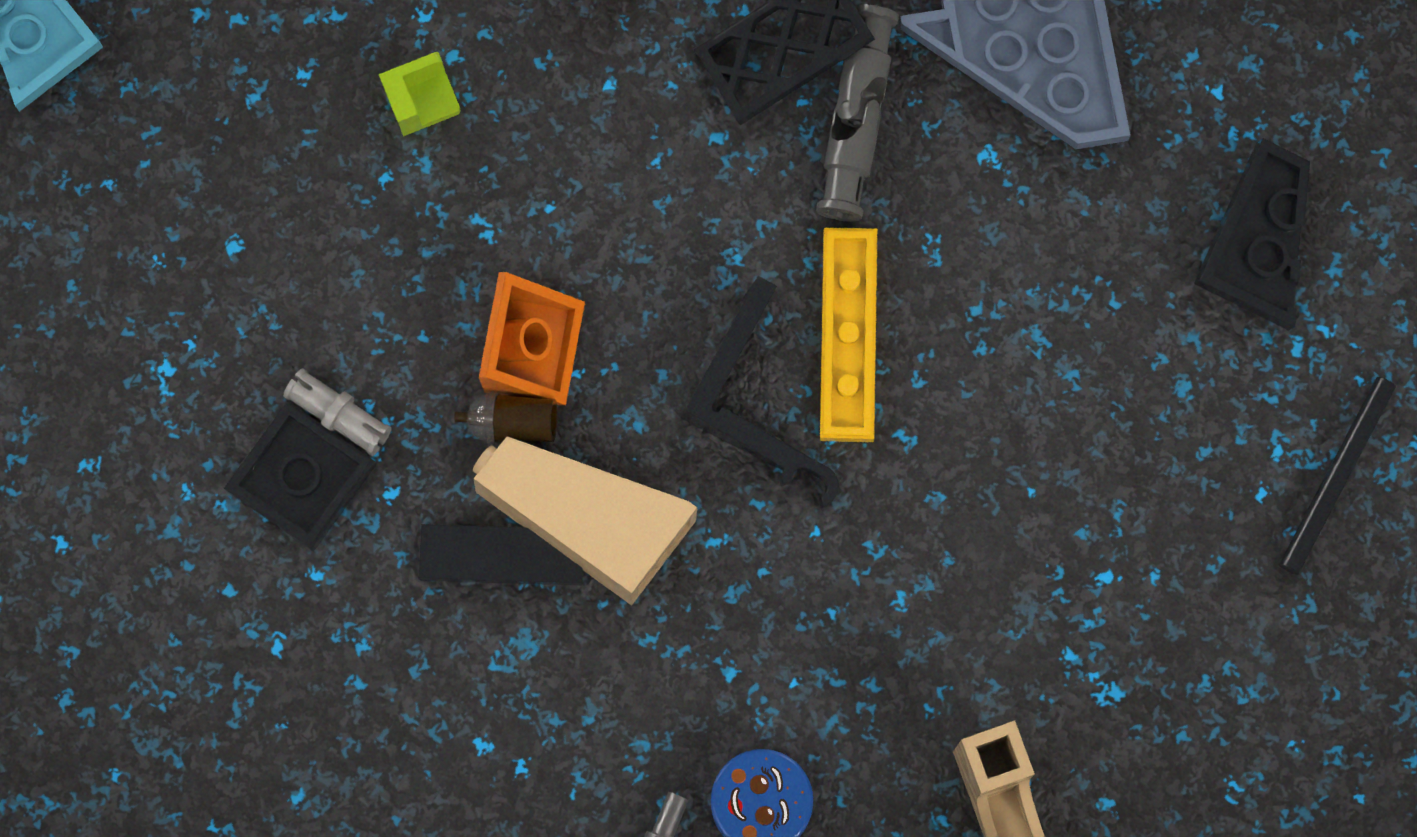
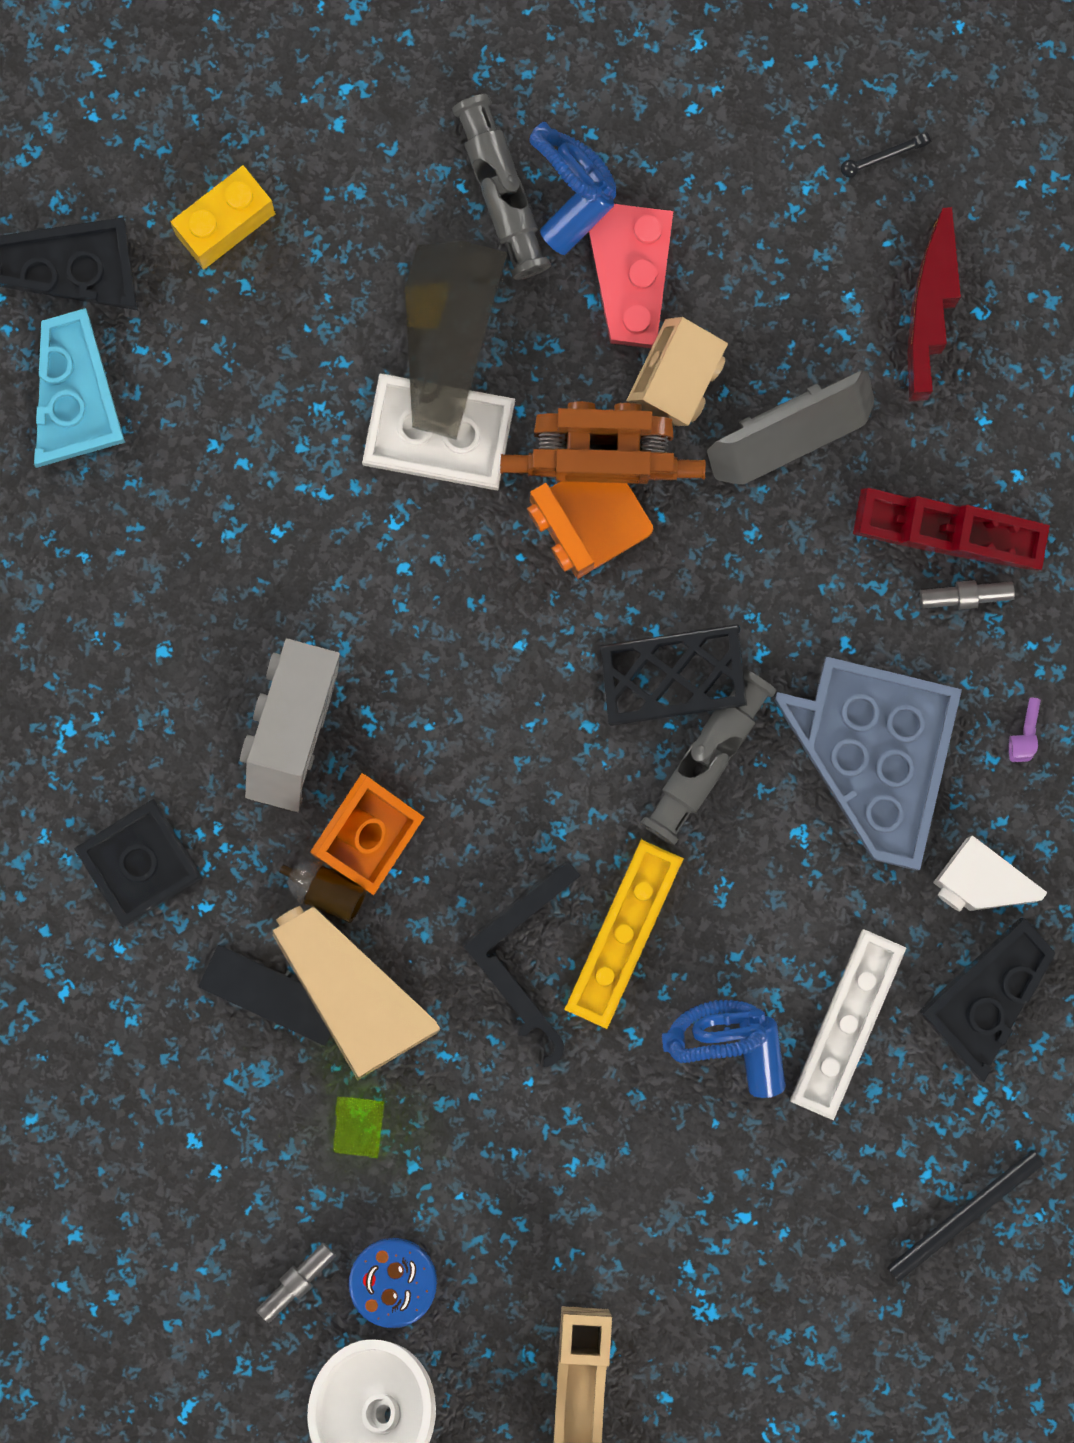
camera: 15 degrees right, 5 degrees up
light grey pin [283,368,392,456] -> none
lime panel [379,52,461,136] -> none
none -> light grey wedge [240,638,340,813]
none -> clear neon green panel [333,1096,386,1159]
none -> blue piece [662,999,786,1098]
none -> white tile [790,929,906,1120]
none -> white slope [933,836,1047,912]

